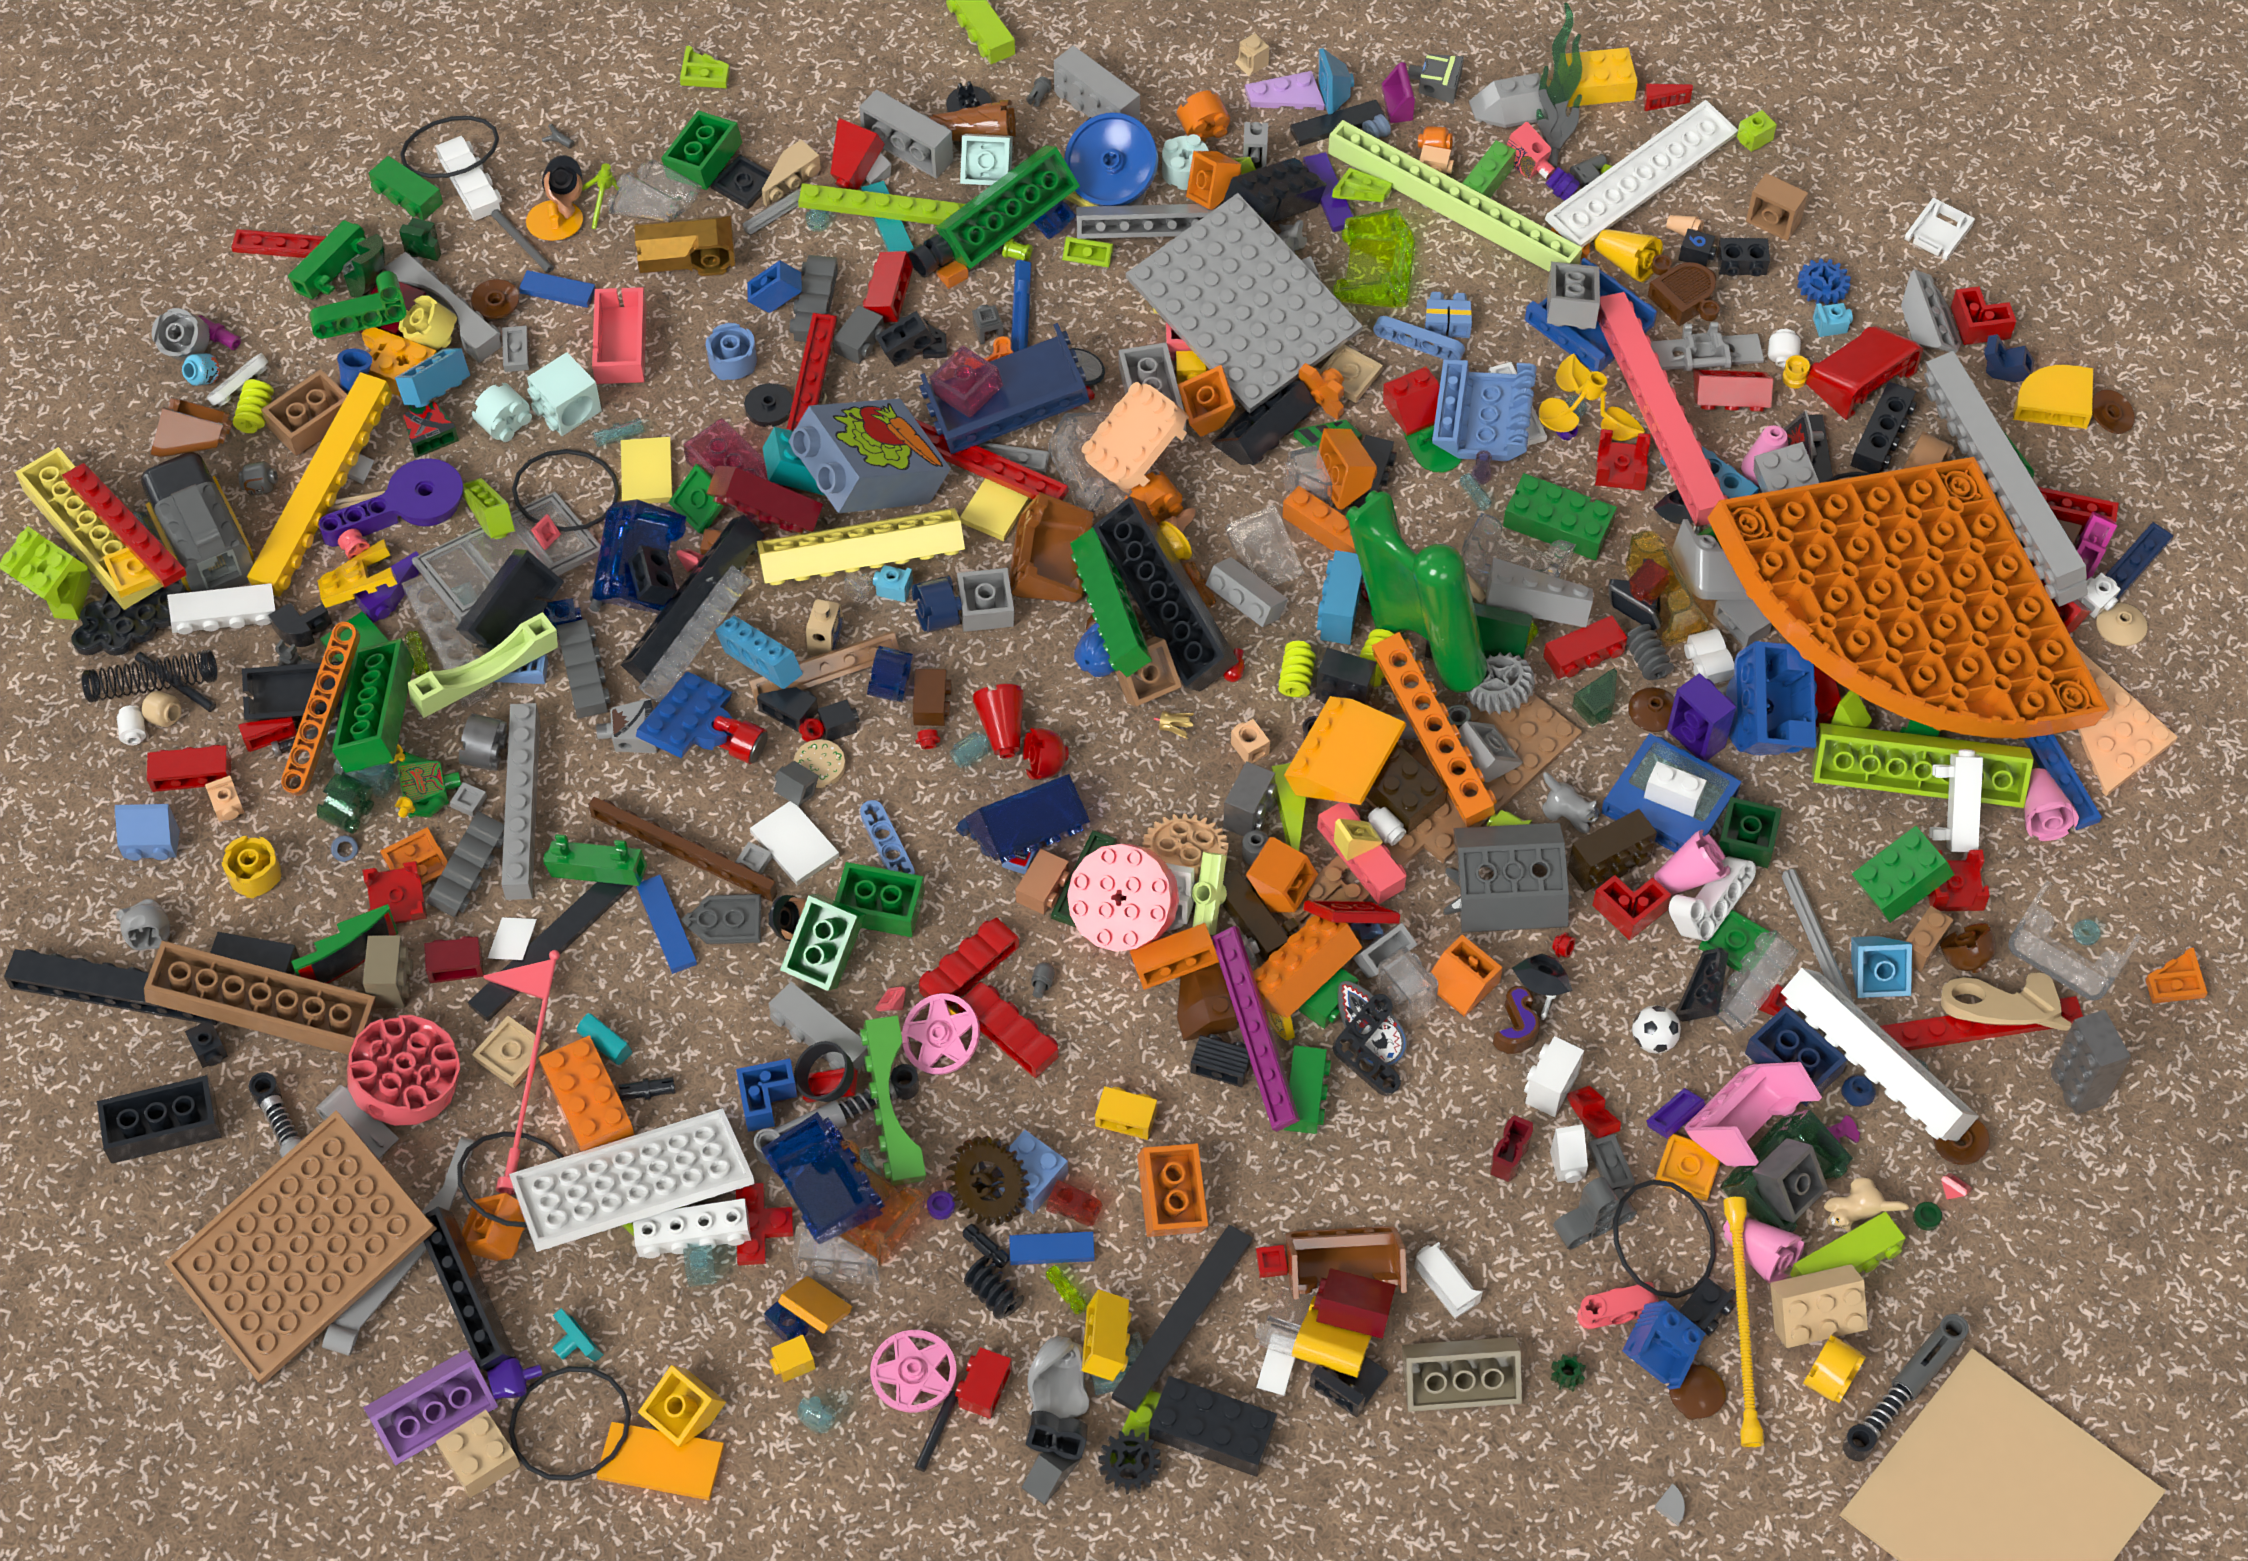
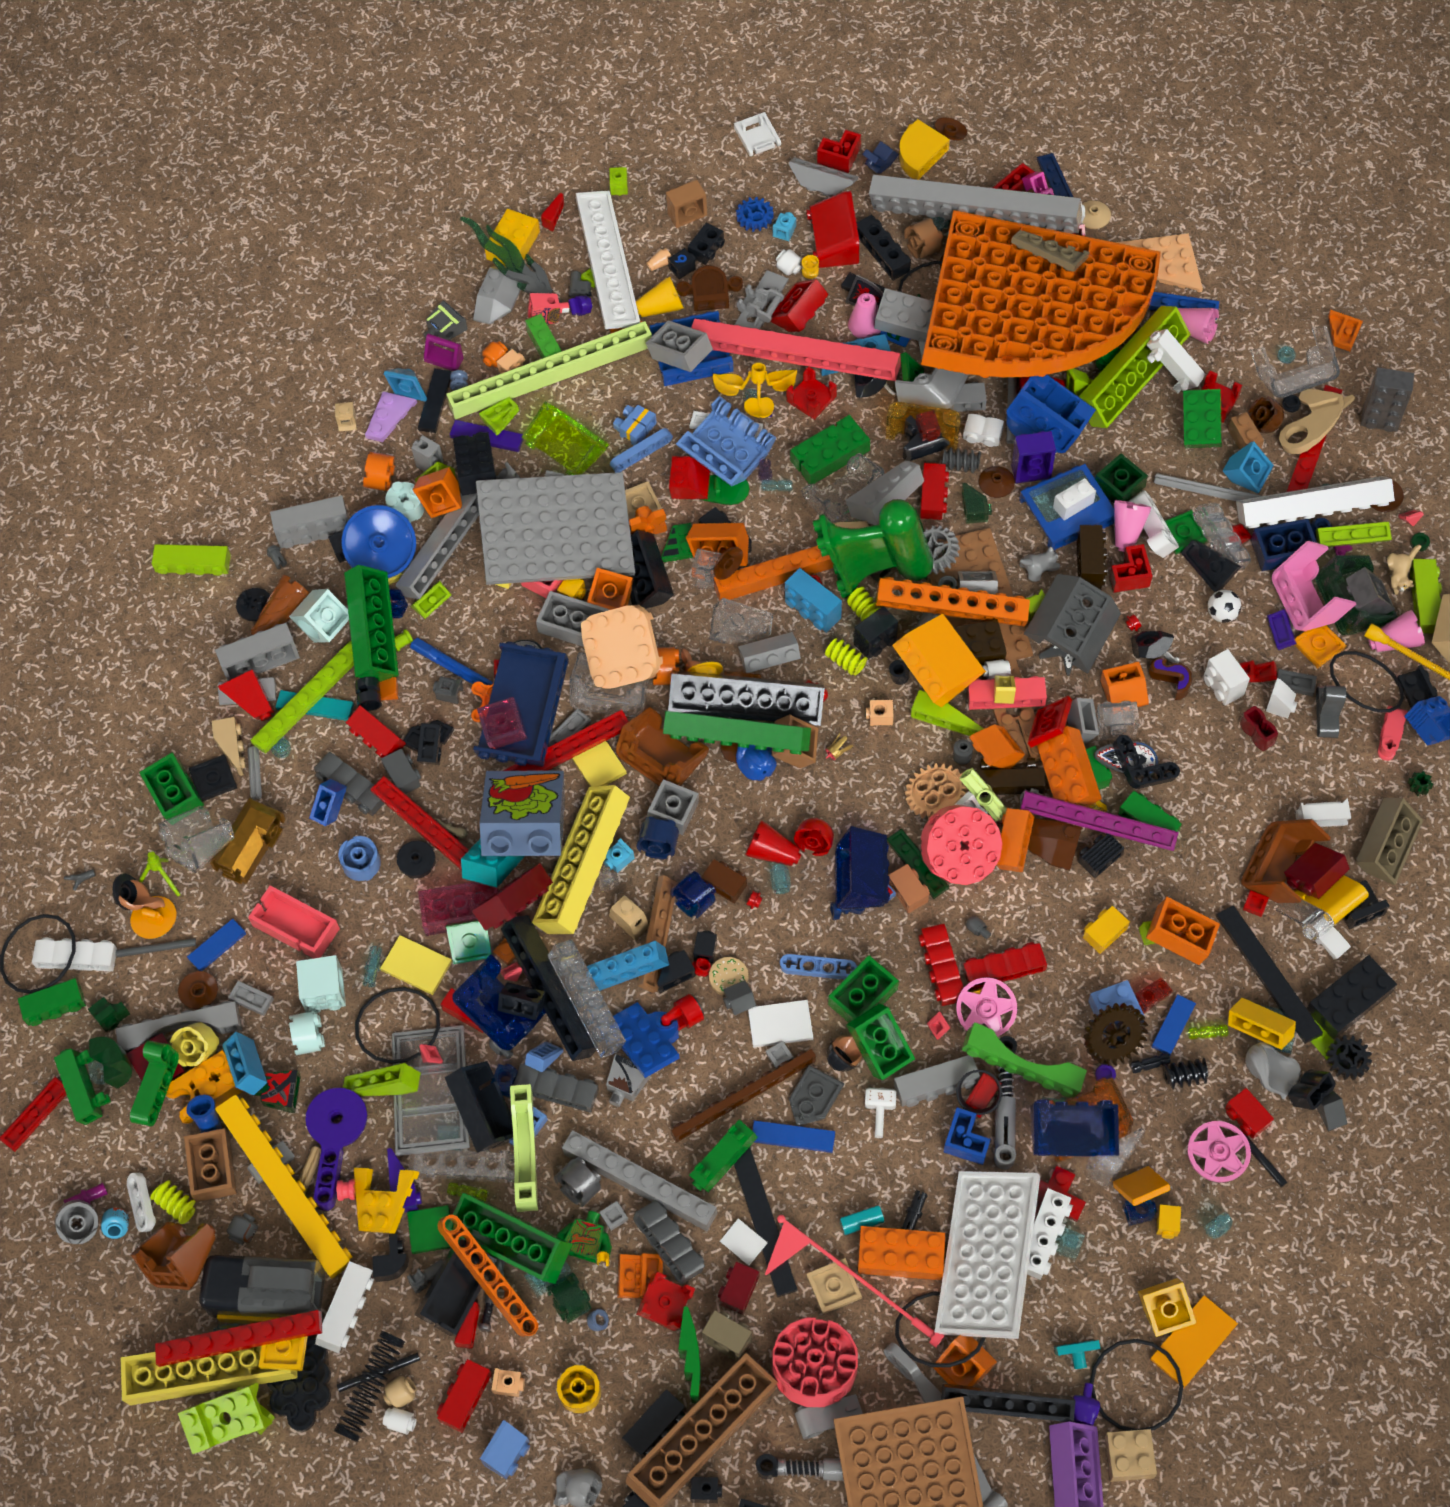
camera: 55 degrees left, 5 degrees up
lime wing [680,46,730,88] -> none
flat silver brick [1223,761,1277,837] -> none
none -> medium blue slope [525,1041,564,1072]
none -> reddish brown dish [714,547,743,580]
none -> white piece [865,1088,896,1138]
none -> dark tan wing [1011,230,1090,272]
none -> black plate [1282,395,1301,413]
none -> lime plate [1315,522,1392,547]

